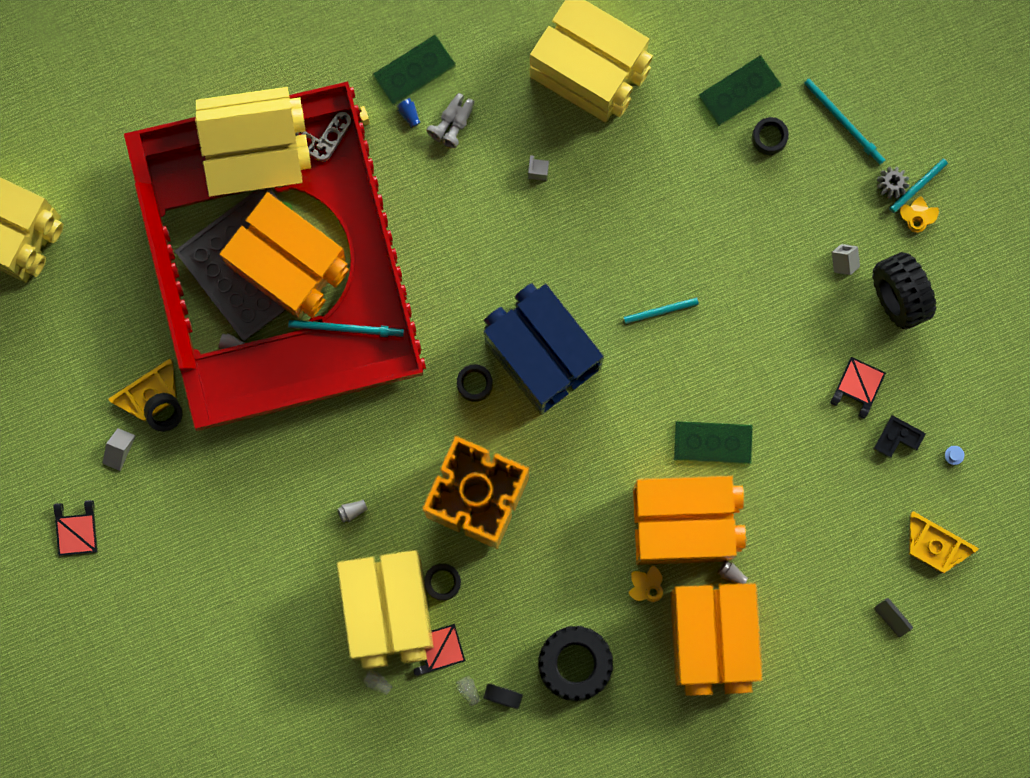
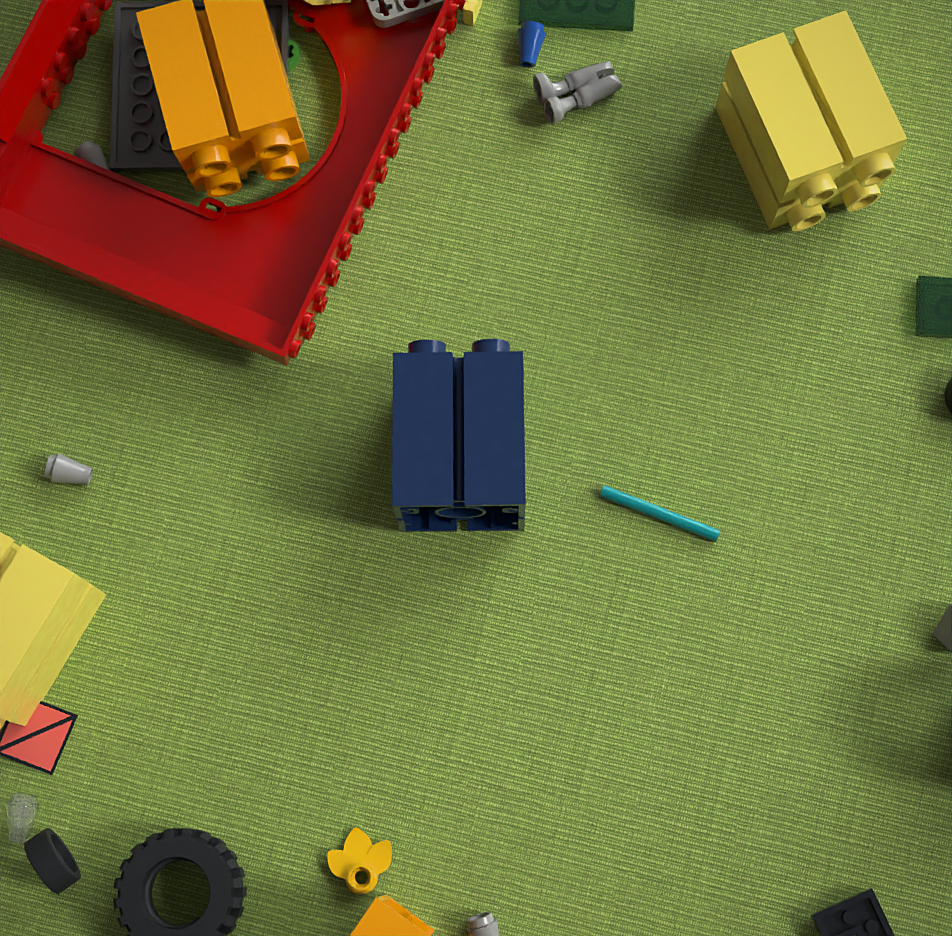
camera: 40 degrees right, 5 degrees down
teal bar [288,320,404,338] -> none
light orange brick [423,436,529,550] -> none
black tyre [424,563,461,601] -> none
black tyre [457,364,493,402] -> none
light grey panel [528,155,549,181] -> none
light orange brick [633,476,746,565] -> none
clear green tile [674,421,753,464] -> none
coral flag [830,357,886,419] -> none

